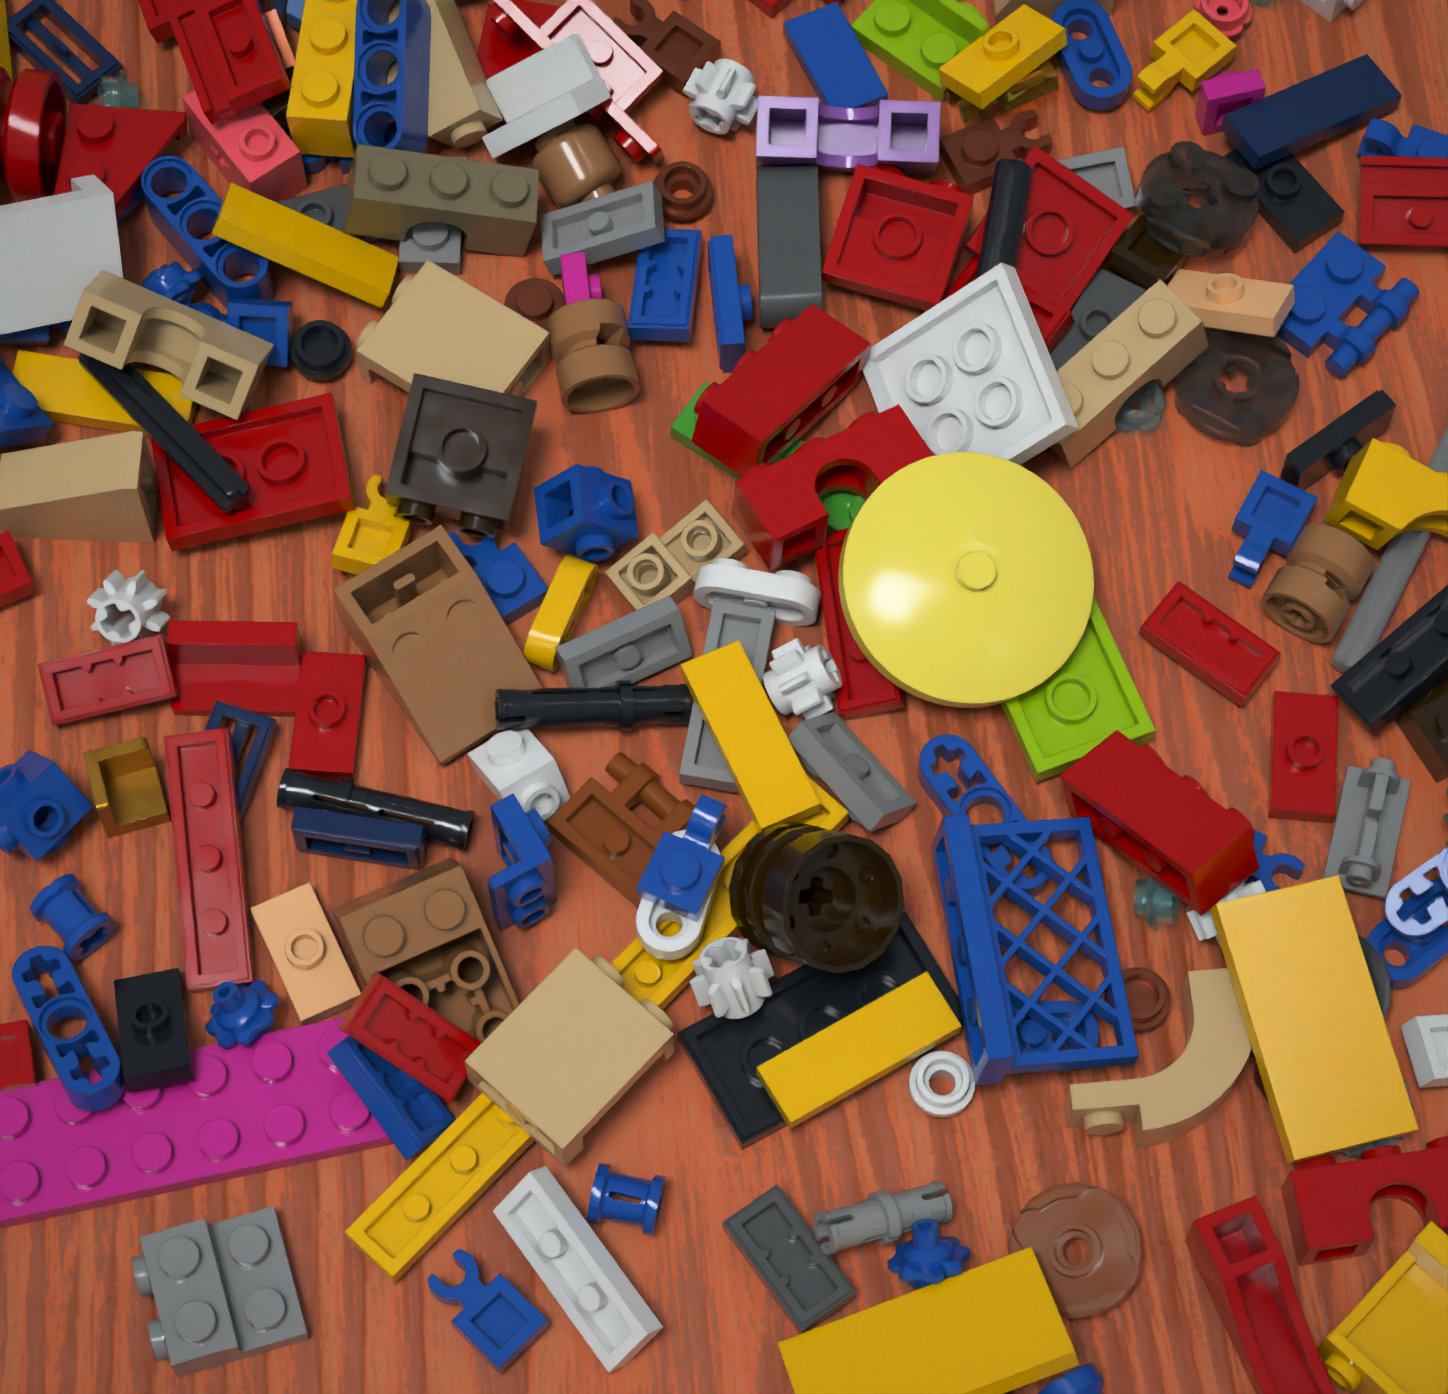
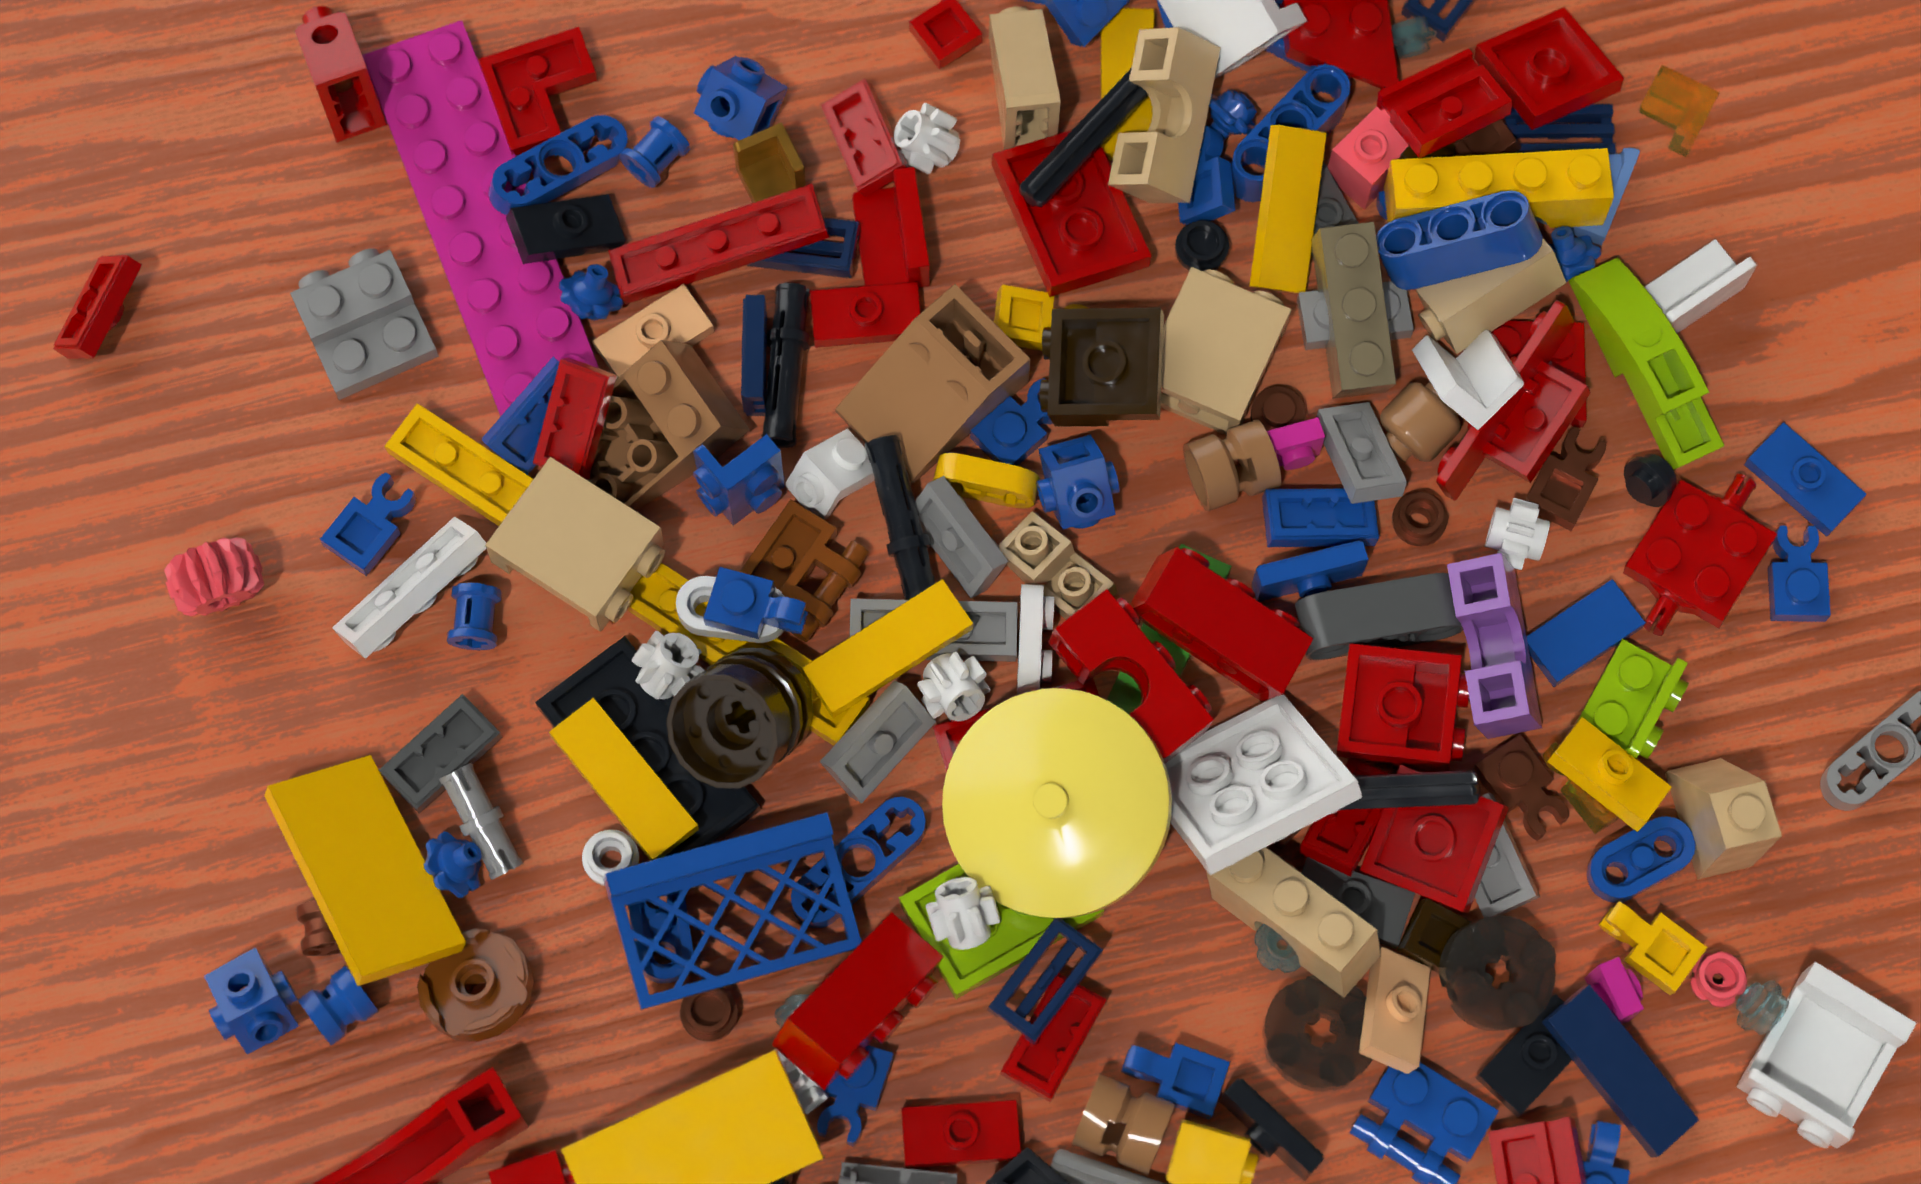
camera: 80 degrees right, 5 degrees up
tan arch [1064,968,1252,1148] -> none
none -> white gear [926,877,1001,949]
none -> dark blue tile [988,918,1103,1044]

